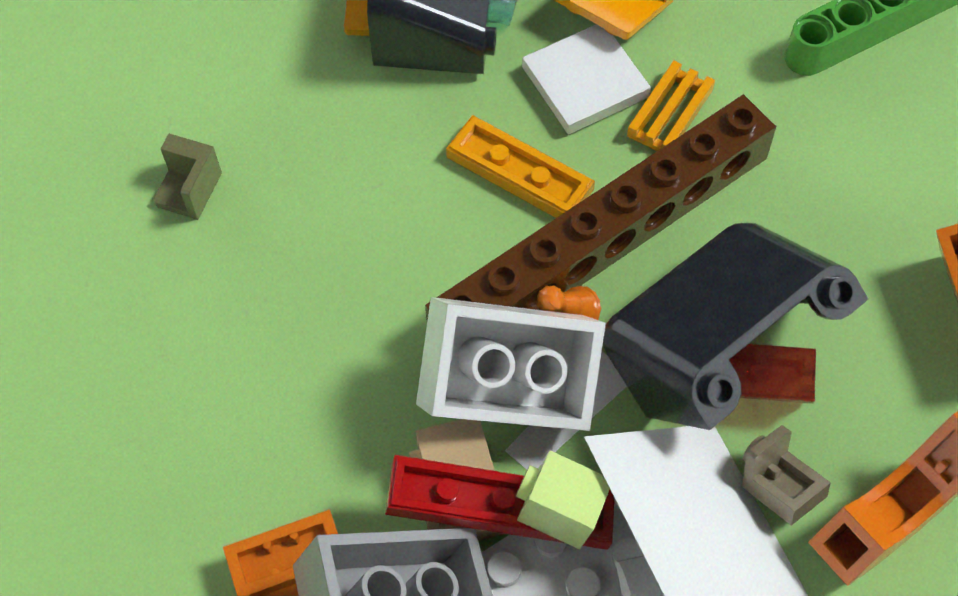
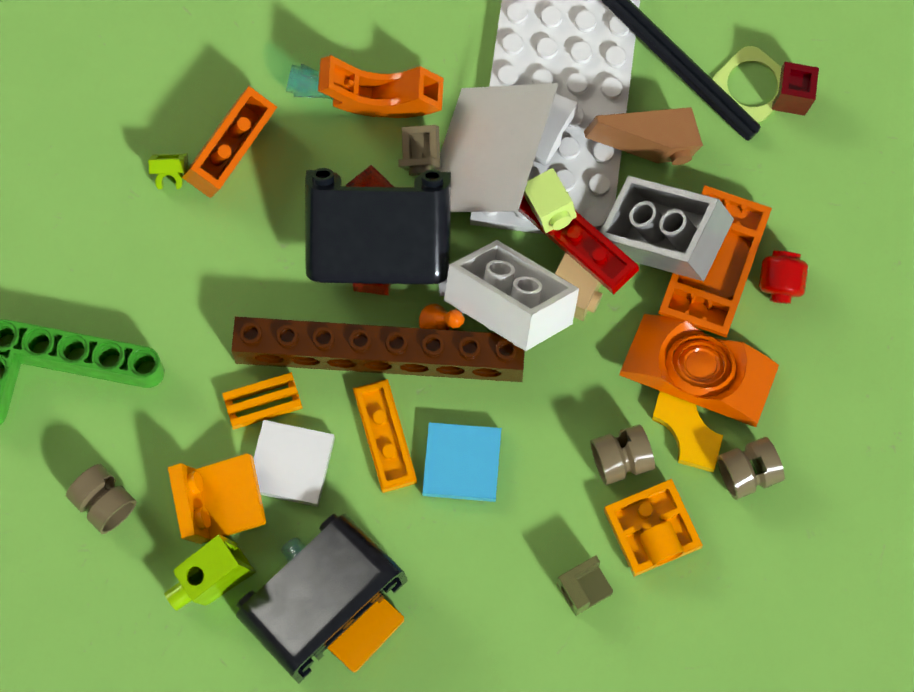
camera: 140 degrees left, 10 degrees up
none -> medium azure tile [422,422,502,502]
none -> dark tan wheel [590,424,655,485]
none -> light orange plate [604,479,703,577]
none -> orange slope [619,314,779,427]
none -> yellow tile [652,391,724,473]
none -> dark tan wheel [717,437,785,500]

